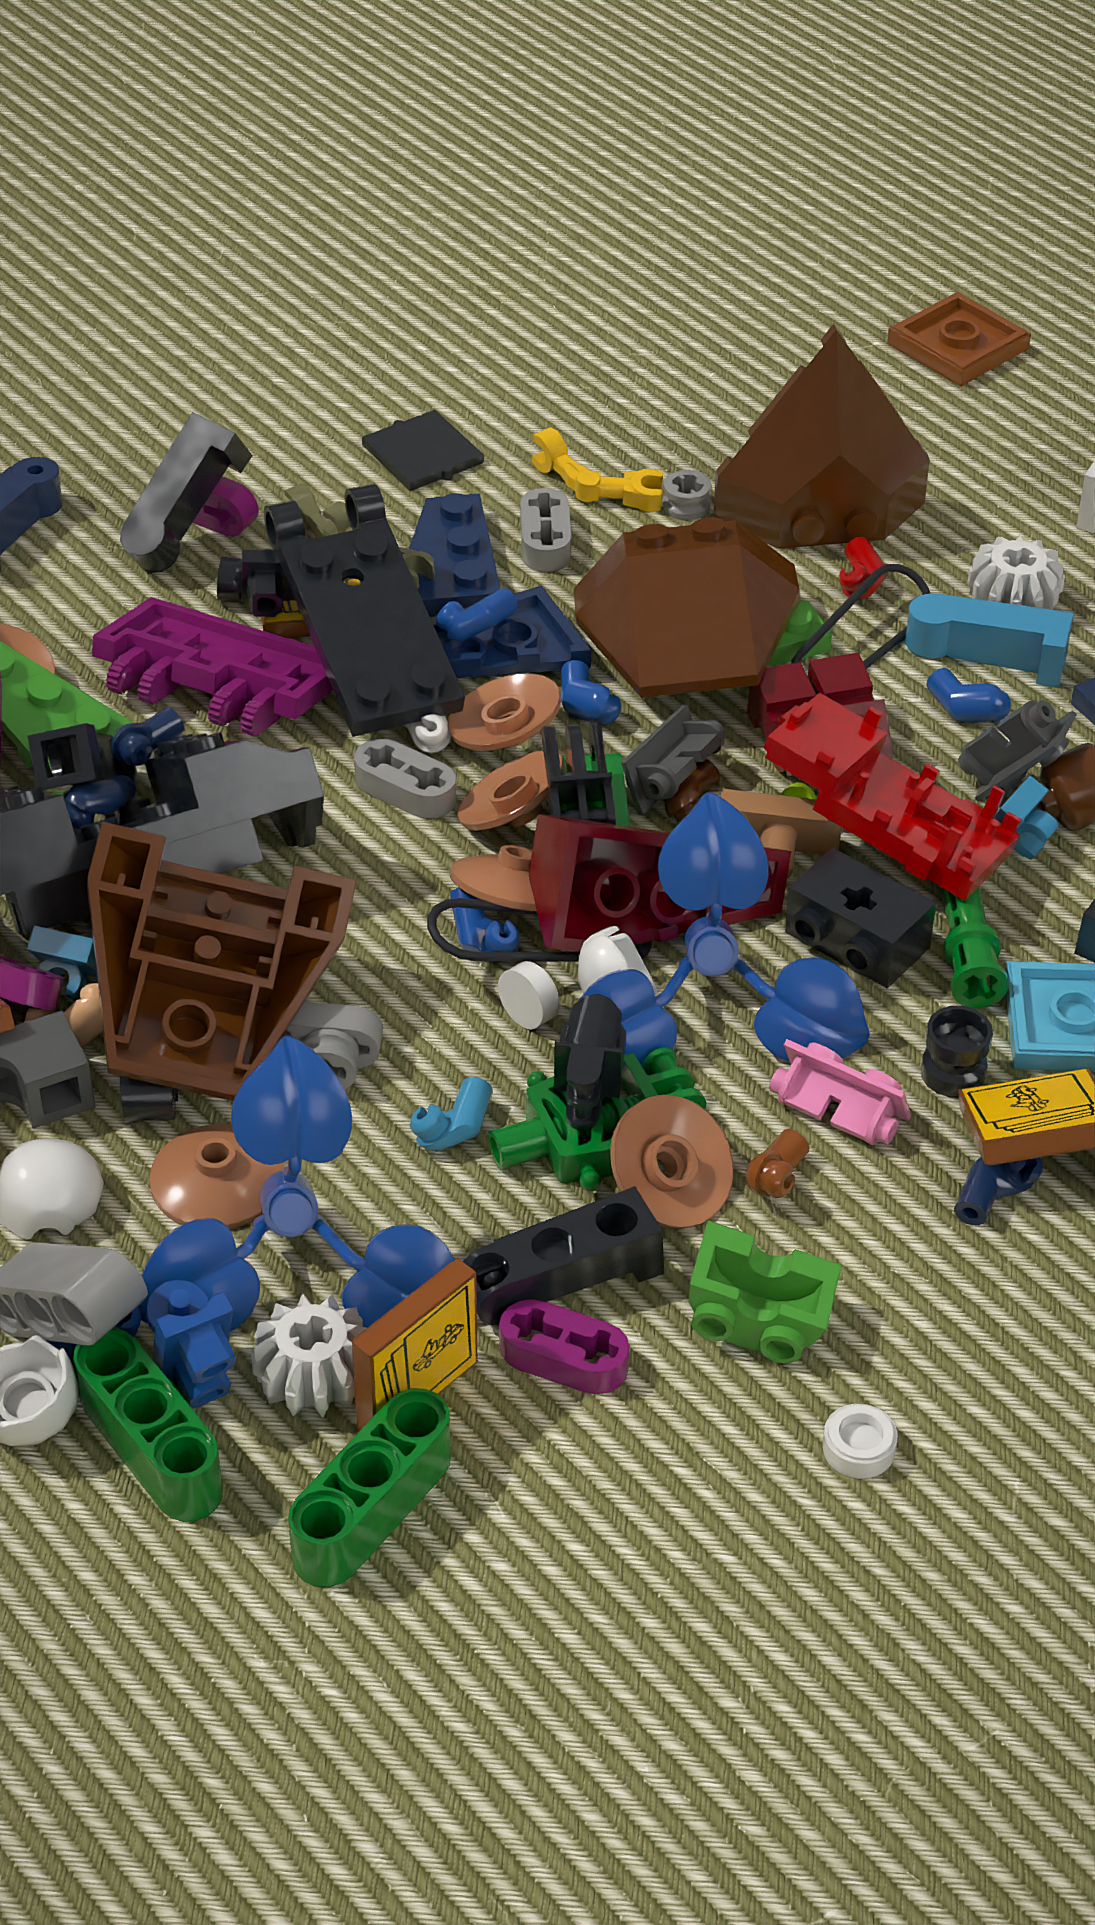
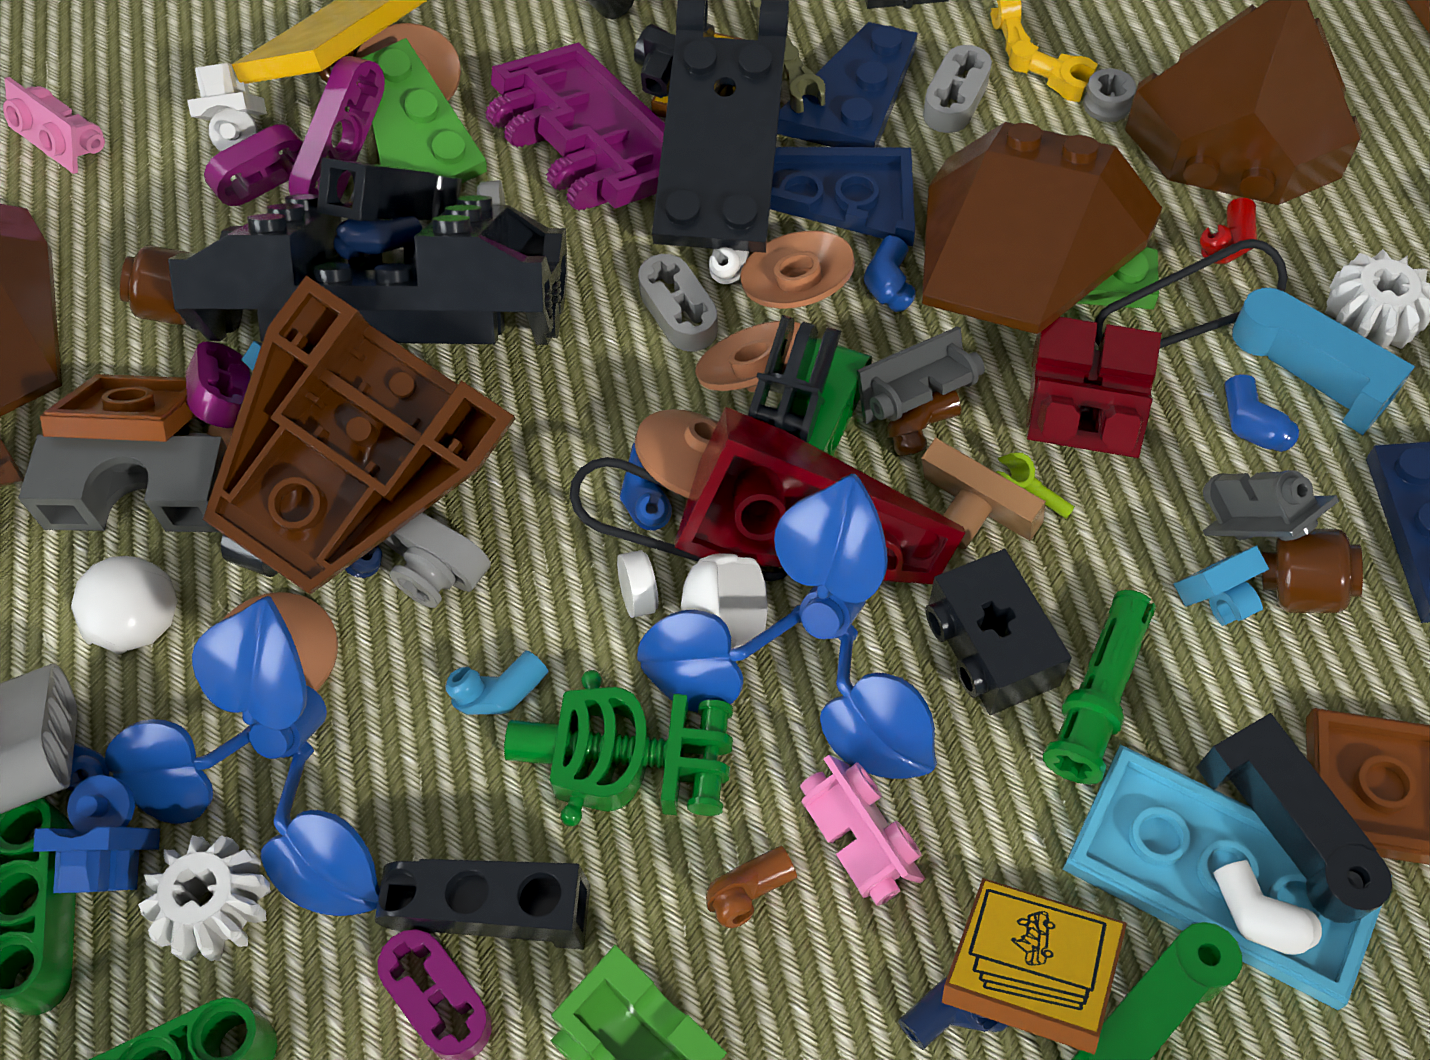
camera: 30 degrees right, 15 degrees up
dark blue arm [111,707,185,766] -> none
tile [352,1258,478,1432] -> none
blue arm [436,588,518,642] -> none
black arm [554,994,626,1130] -> none
nougat dish [611,1095,733,1229] -> none
red piece [763,692,1022,901] -> none
black wheel [921,1006,993,1098] -> none

